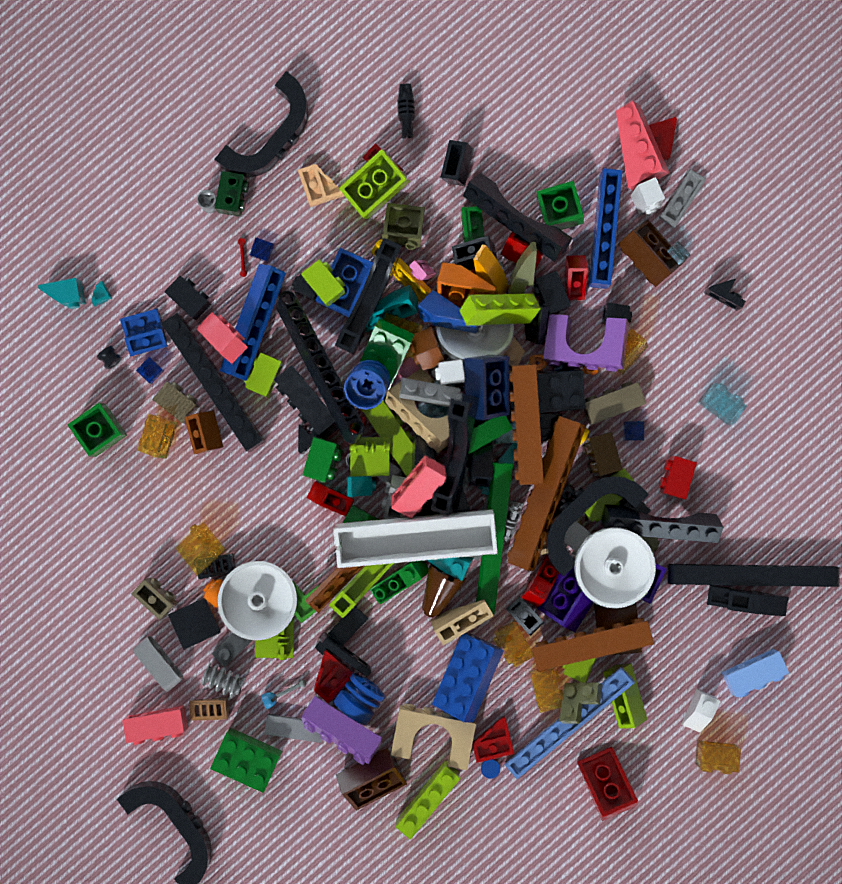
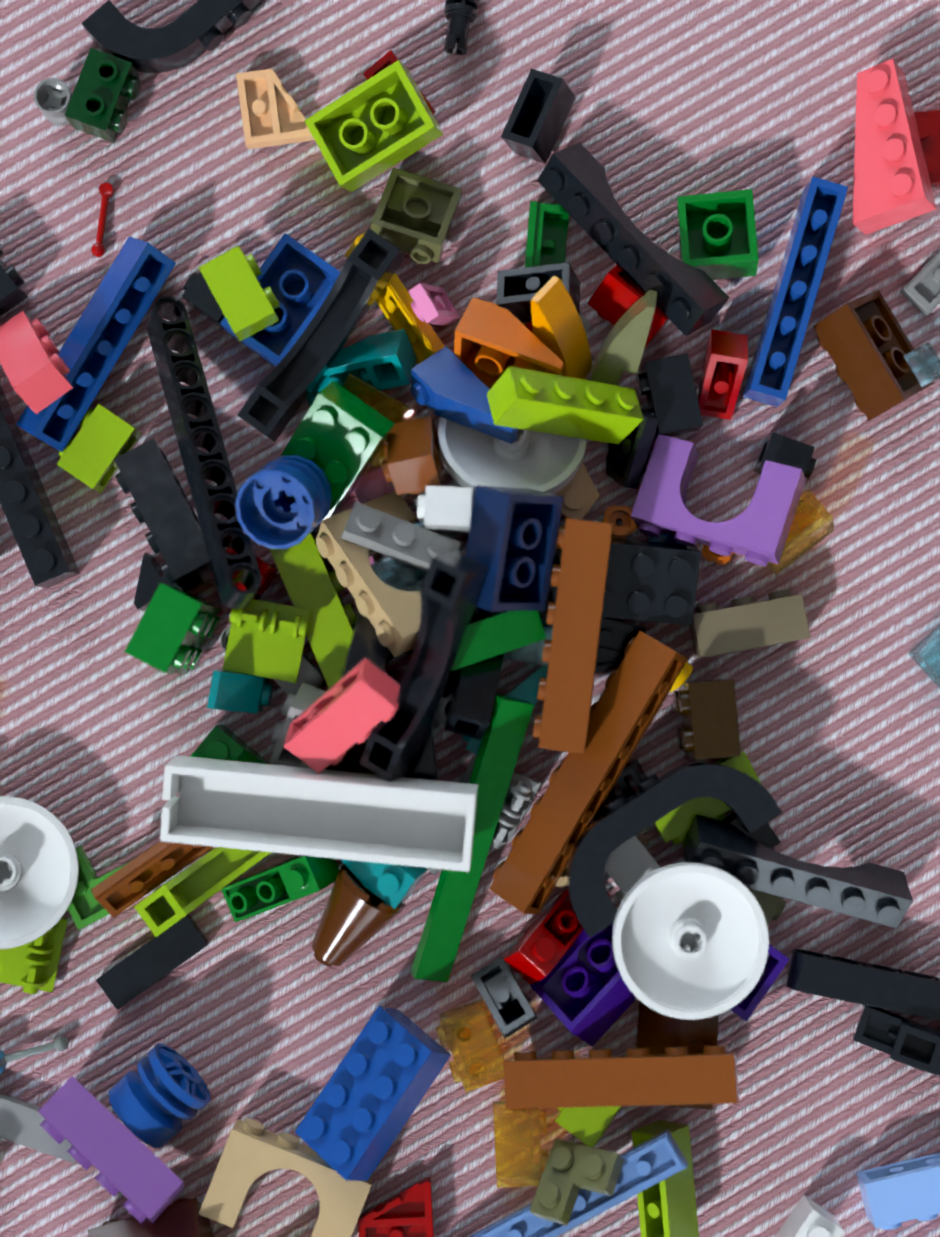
camera: 10 degrees right, 0 degrees up
clear blue tile [249,237,274,262] -> none
red slope [306,481,354,517] -> none
red wing [314,649,354,703] -> none
black tile [320,632,371,677] -> none
tan slope [430,600,494,646] -> none
clear blue plate [624,421,644,441] -> none
white brick [630,177,665,216] -> none
red brick [659,456,697,500] -> none

